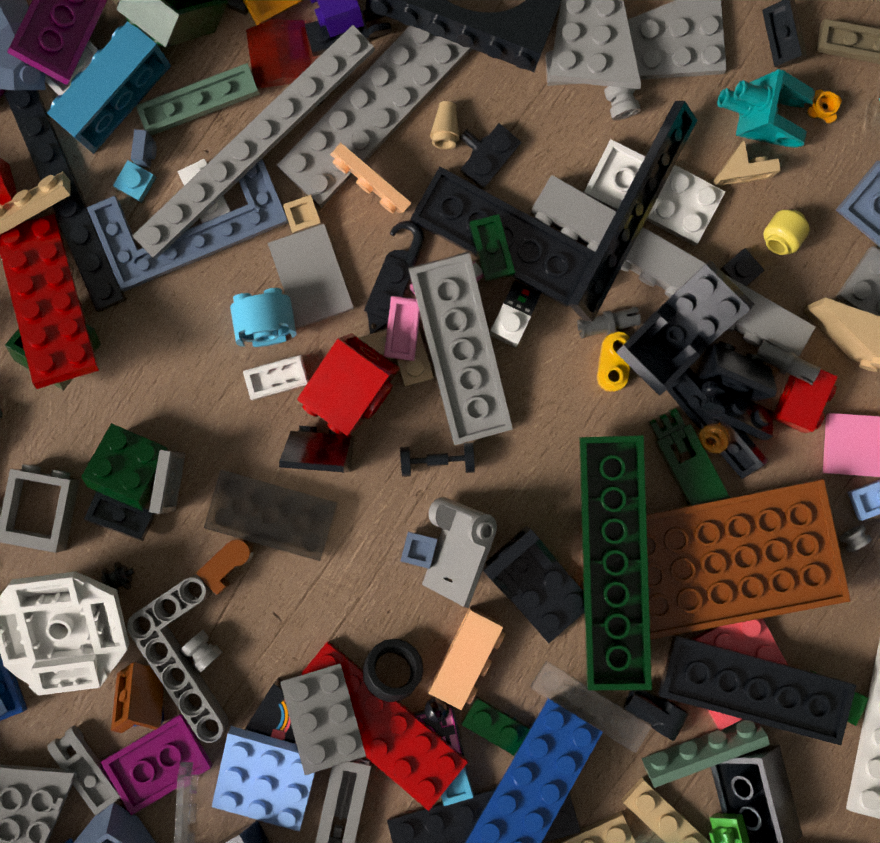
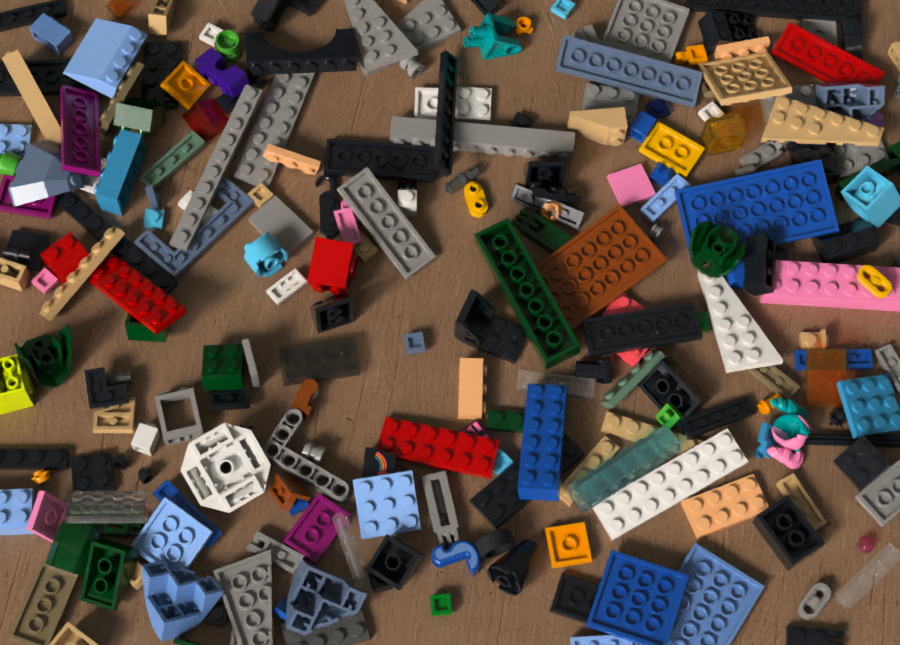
camera: 30 degrees left, 20 degrees down
light grey plate [280,664,366,776] -> none
black tyre [362,639,424,702] -> none
black wheel [400,442,475,477] -> none
light grey door [422,497,497,608] -> none
black hinge [425,697,450,723] -> none
tan cone [430,101,459,149] -> none
black plate [459,123,522,190] -> none
dark green plate [469,214,515,282] -> none
black bracket [616,260,755,396] -> none
tan slope [713,141,781,187] -> none
dark grey pin [755,340,821,385] -> none
light yellow head [763,210,810,255] -> none
red brick [773,369,838,433] -> none

